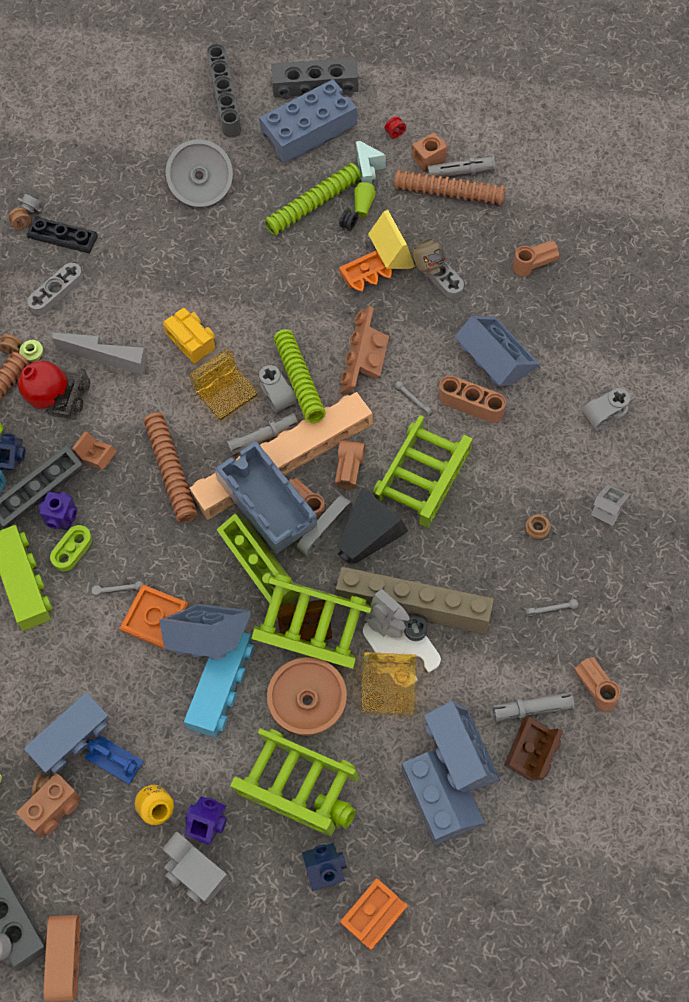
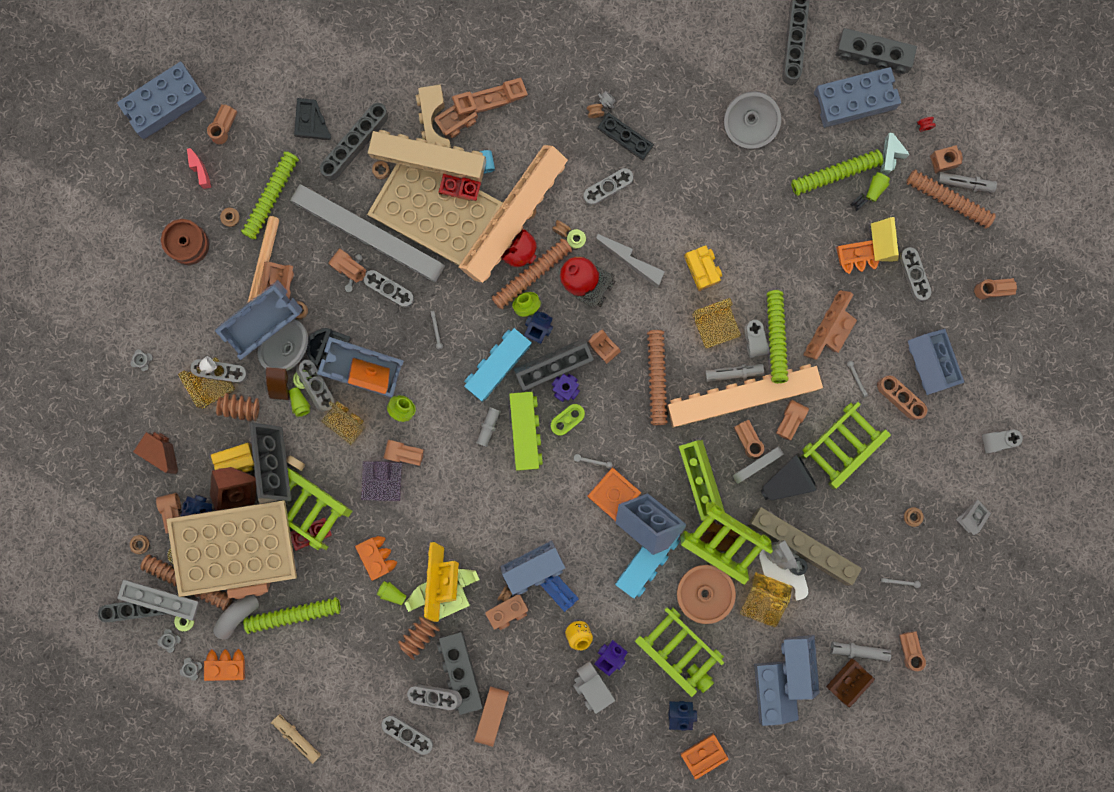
camera: 15 degrees right, 20 degrees up
sand blue piece [215,440,317,554] -> none
dark tan head [412,239,446,275] -> none

